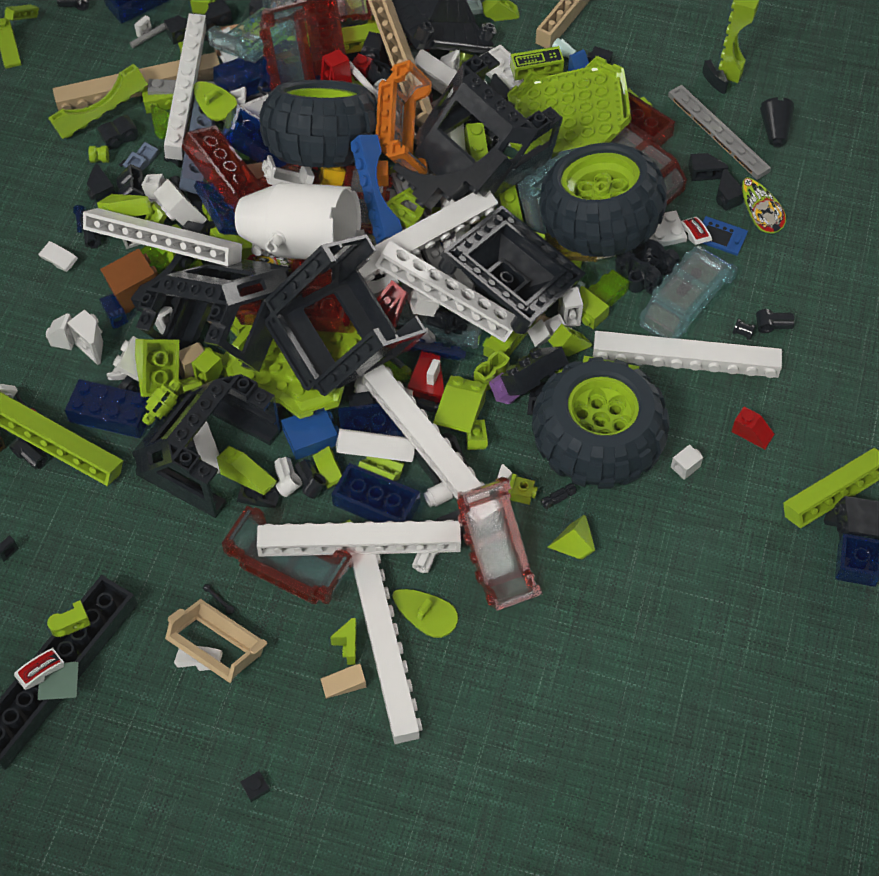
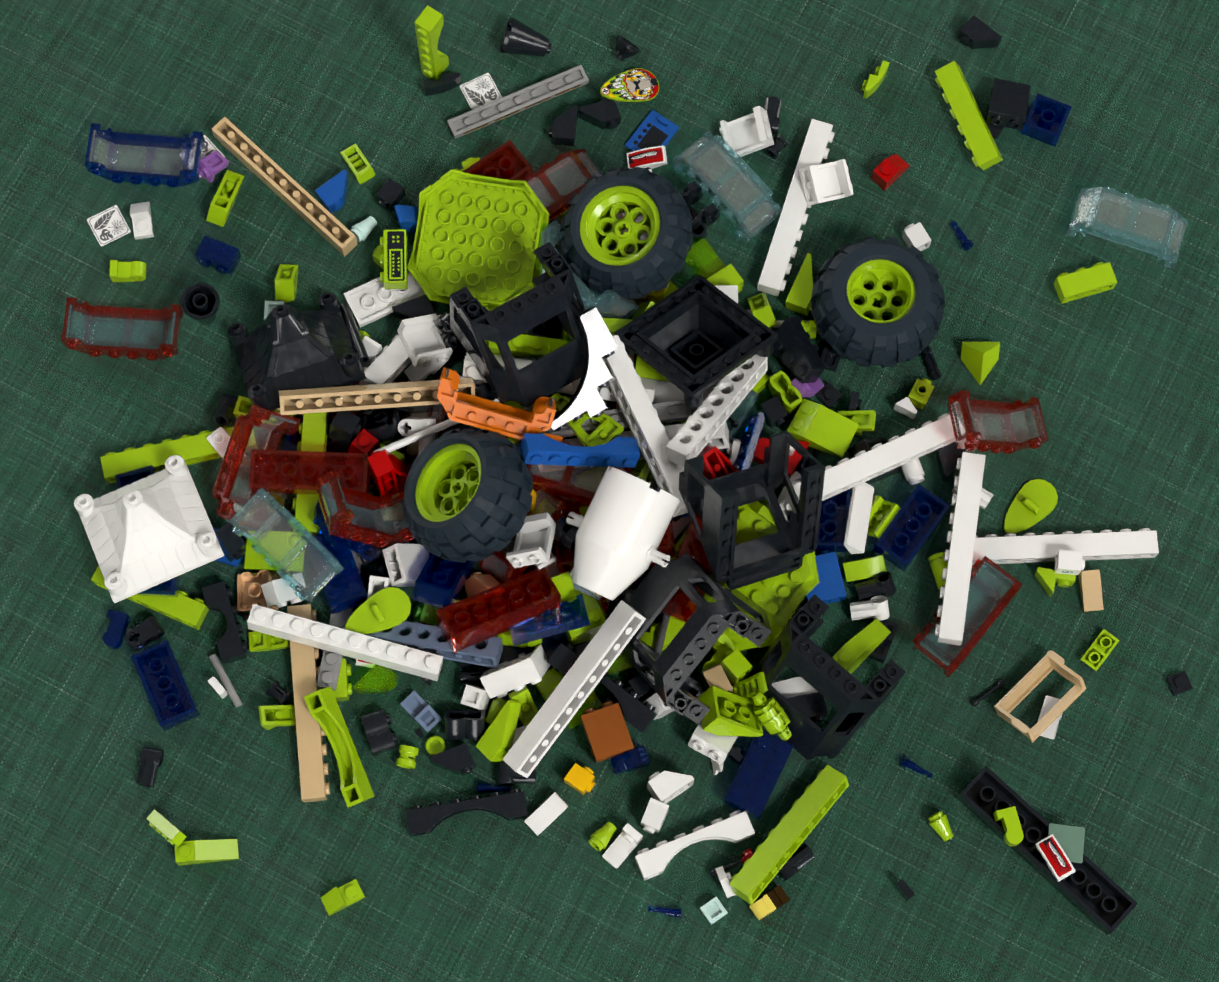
camera: 80 degrees left, 15 degrees up
none -> lime slope [258,705,296,730]
none -> black bush [266,681,292,705]
none -> blue slope [315,169,348,213]
none -> lime slope [340,143,375,184]
none -> black arch [406,789,528,837]
none -> lime tile [426,736,446,756]
none -> white sticker [460,73,502,110]
none -> yellow brick [564,763,596,796]
none -> lime cone [588,822,617,852]
none -> white bracket [602,823,643,869]
none -> black piece [615,35,640,61]
none -> white arch [635,810,755,881]
none -> white panel [719,106,774,159]
none -> black brick [759,395,788,429]
none -> white panel [799,159,854,206]
none -> black plate [816,382,843,409]
none -> black plate [848,391,862,411]
none -> lime slope [861,60,890,98]
none -> clear blue piece [900,756,933,778]
none -> lime cone [928,811,954,842]
none -> clear blue piece [950,221,974,251]
none -> lime brick [1054,262,1117,304]
none -> white brick [1055,550,1085,575]
none -> windscreen [1066,187,1189,269]
none -> lime slope [1080,629,1120,671]

